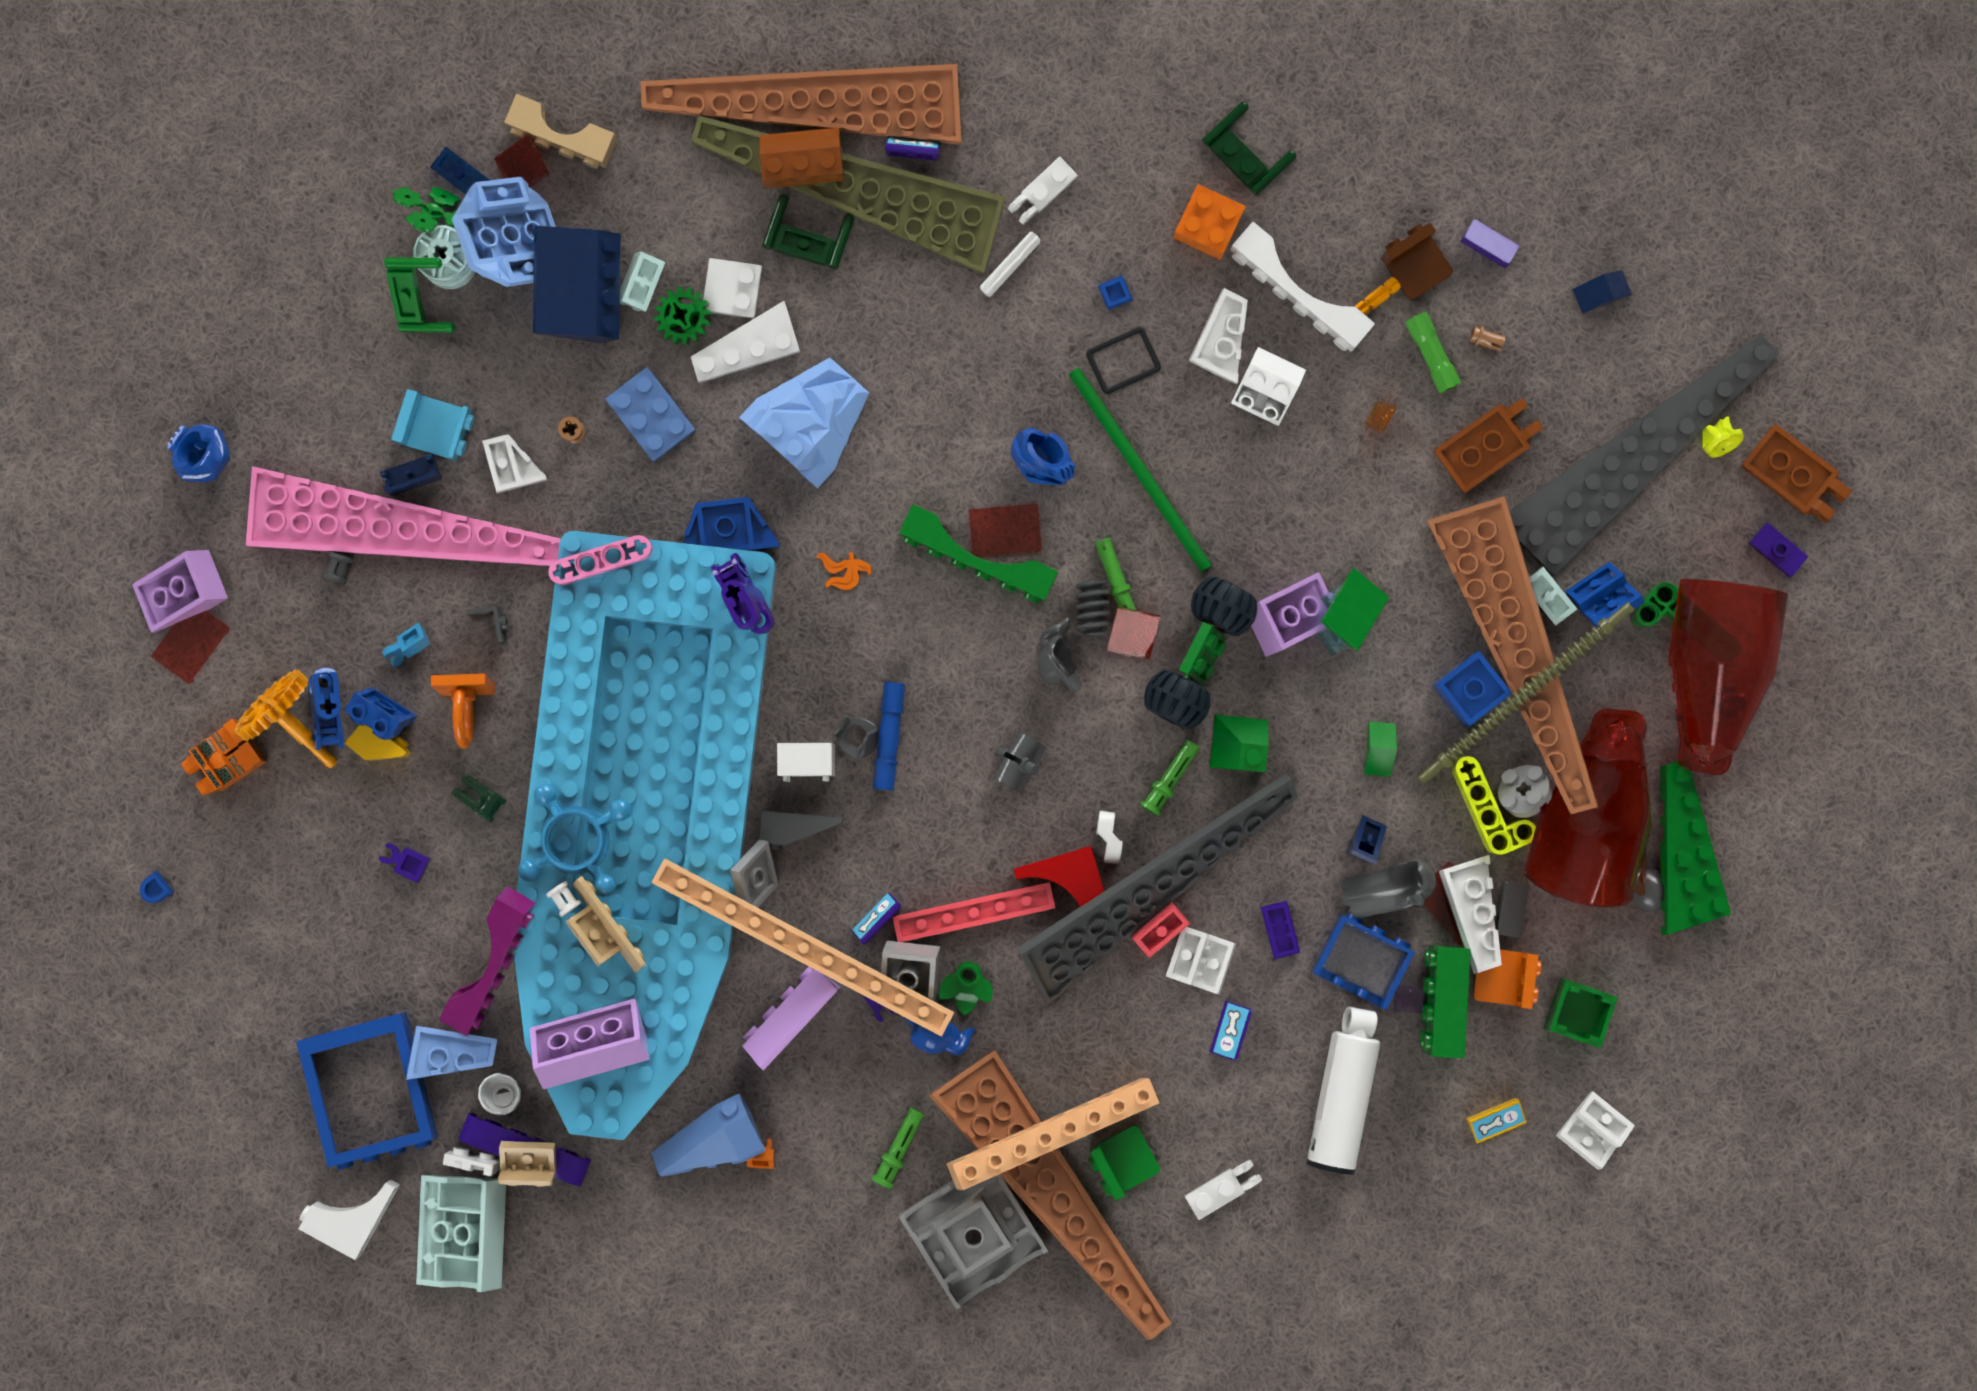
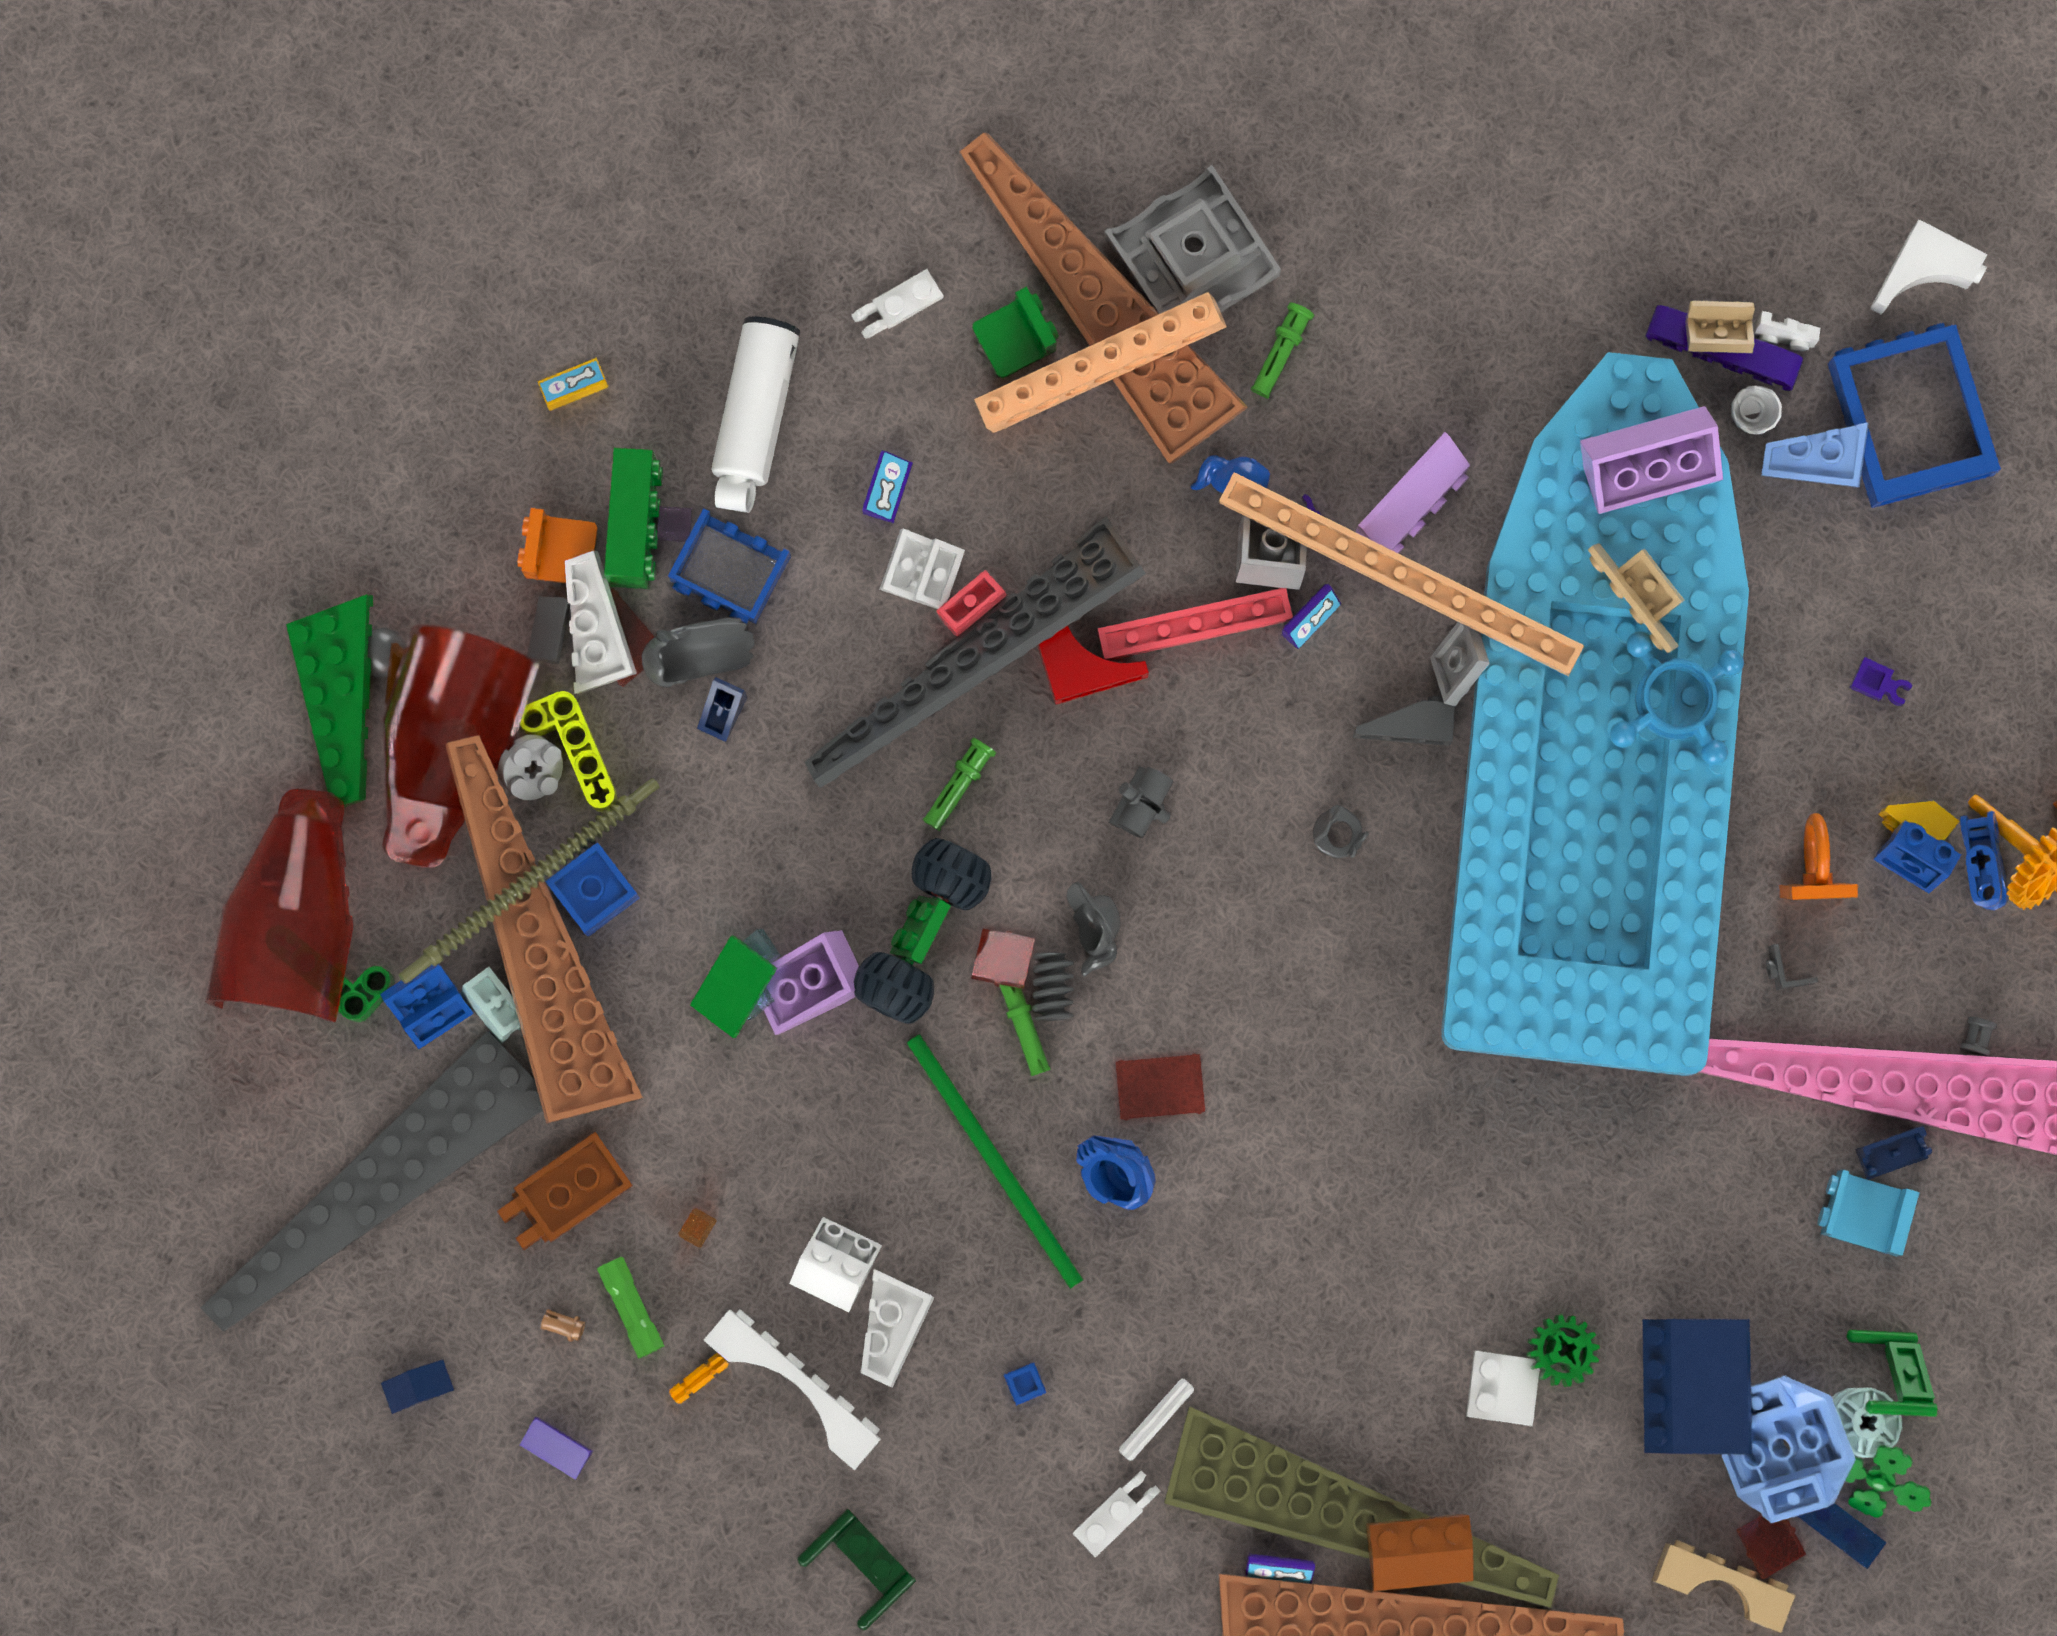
camera: 175 degrees right, 5 degrees down
dark azure plate [382,622,430,668] -> none
light aqua piece [416,1175,506,1292] -> none
magenta arch [439,886,535,1036] -> none
clear green piece [451,773,508,823] -> none
white wing [482,434,547,493] -> none
white bush [546,881,582,917] -> none
bright pink beam [548,535,653,585] -> none
medium nougat bush [558,416,586,444] -> none
medium blue plate [605,367,696,462] -> none
light aqua hinge [620,251,665,312] -> none
medium blue wedge [651,1094,766,1177] -> none
blue wing [683,497,780,551] -> none
white wing [691,301,800,383] -> none
dark purple piece [711,553,775,634] -> none
light blue wedge [739,358,869,489] -> none
orange tile [746,1139,775,1169] -> none
dark green plate [762,194,854,270] -> none
white container [777,743,835,782] -> none
orange piece [816,552,872,590] -> none
blue piece [873,682,905,791] -> none
green arch [899,504,1058,604] -> none
green plate [939,961,993,1015] -> none
black piece [1086,327,1161,394] -> none
white piece [1096,810,1122,865] -> none
orange brick [1173,184,1246,260] -> none
green slope [1210,714,1268,773] -> none
dark purple plate [1260,900,1300,960] -> none
green slope [1364,721,1397,777] -> none
reddish brown bracket [1381,223,1453,300] -> none
green container [1543,978,1618,1048] -> none
white slope [1556,1091,1635,1170] -> none
neon yellow piece [1702,417,1744,458] -> none
dark orange tile [1741,424,1852,523] -> none
dark purple plate [1748,522,1808,578] -> none

